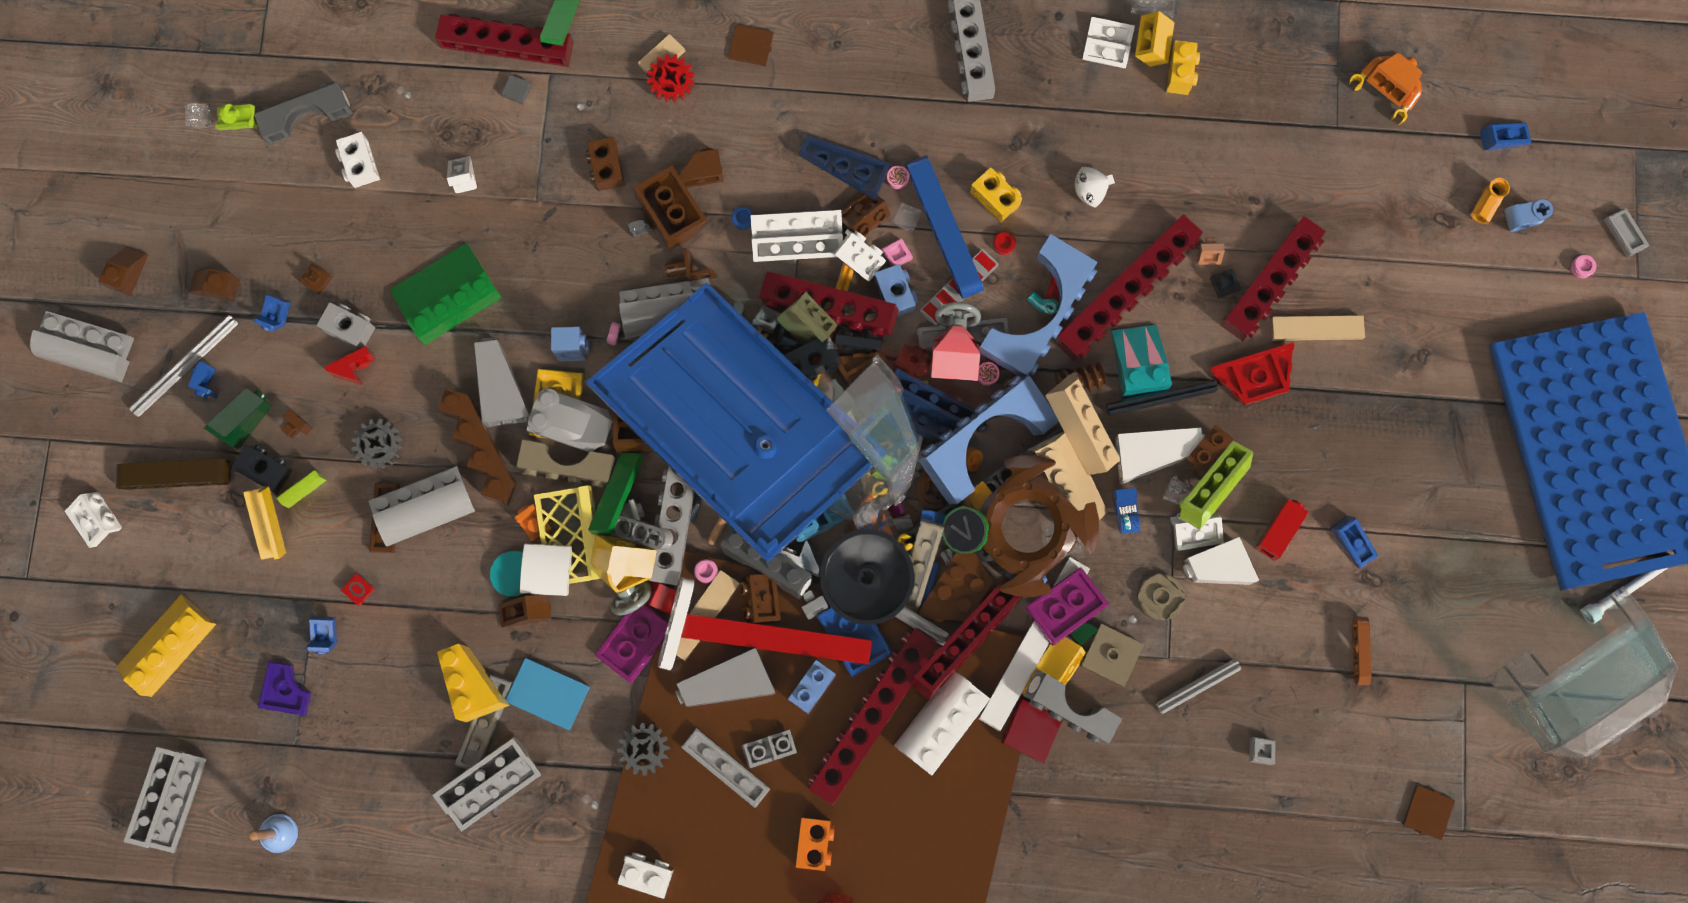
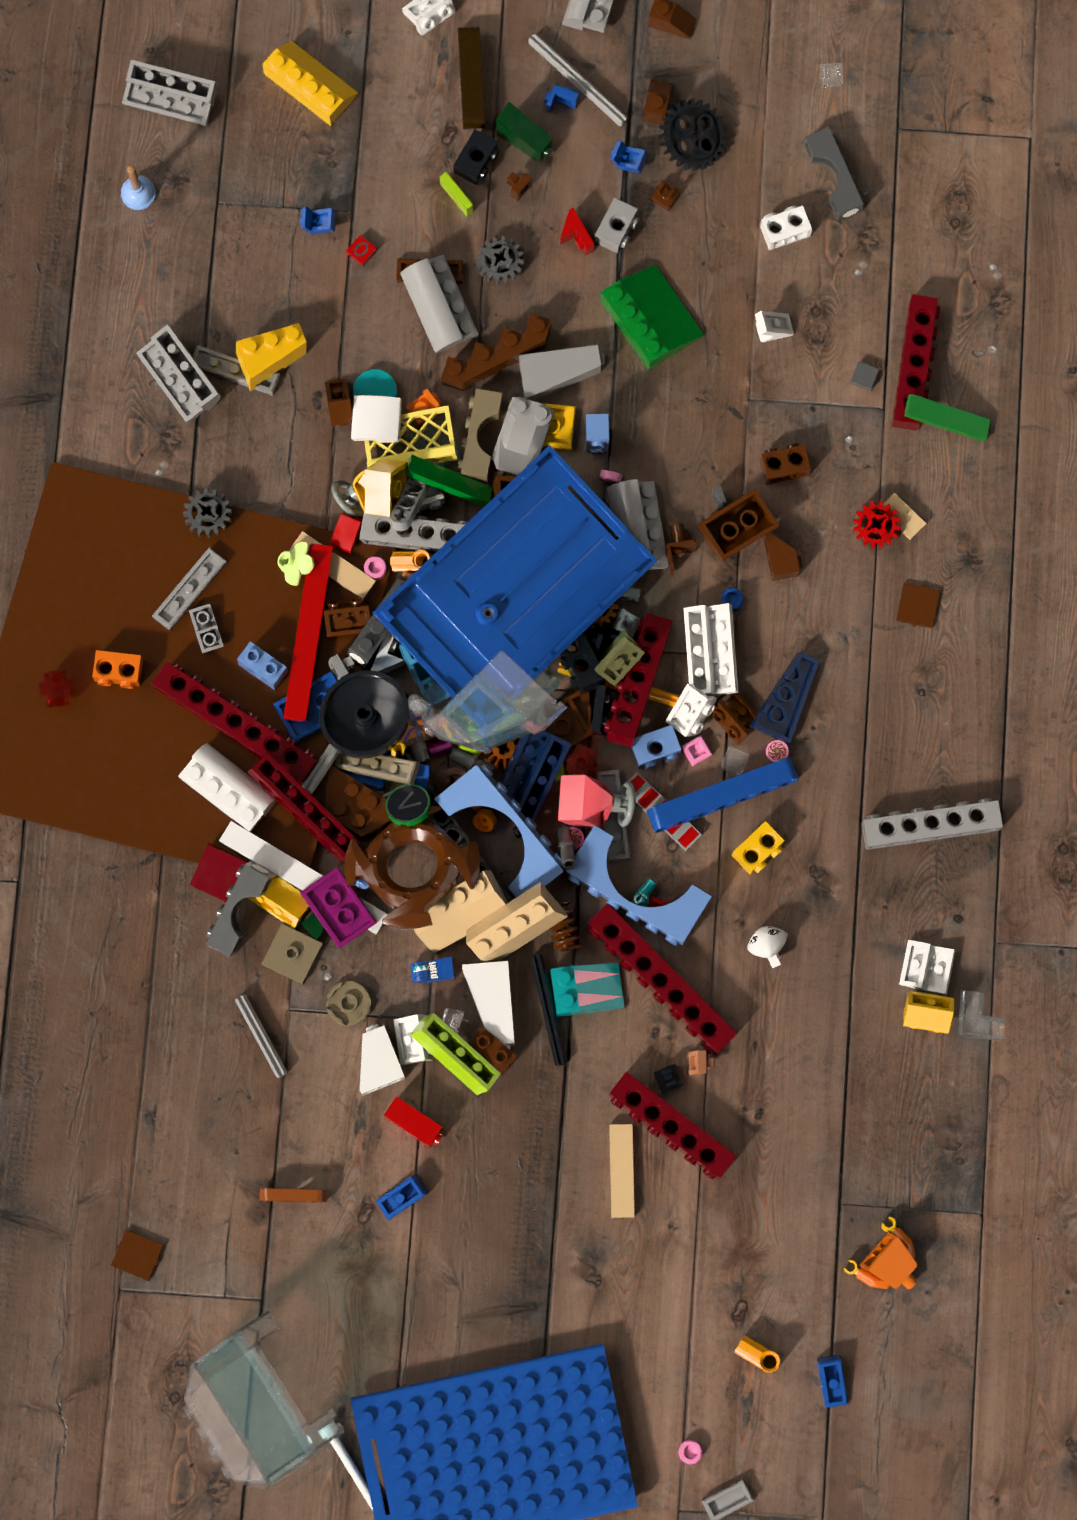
camera: 85 degrees right, 0 degrees up
lime hips [215,104,258,131] -> none
yellow panel [243,486,286,560] -> none
dark purple tile [258,661,311,716] -> none
dark azure tile [506,658,590,731] -> none
magenta tile [595,599,668,684] -> none
white bracket [618,852,673,899] -> none
white beam [658,577,694,670] -> none
light grey slope [675,648,776,707] -> none
light orange tile [966,481,992,511] -> none
red tile [993,232,1016,256] -> none
yellow brick [1166,40,1200,95] -> none
red wing [1209,342,1295,406] -> none
light grey tile [1249,737,1276,765] -> none
medium blue piece [1503,199,1553,232] -> none
none -> yellowish green plate [278,542,314,586]
none -> light orange piece [390,550,434,572]
none -> dark grey pin [557,826,576,869]
none -> black gear [658,99,728,171]

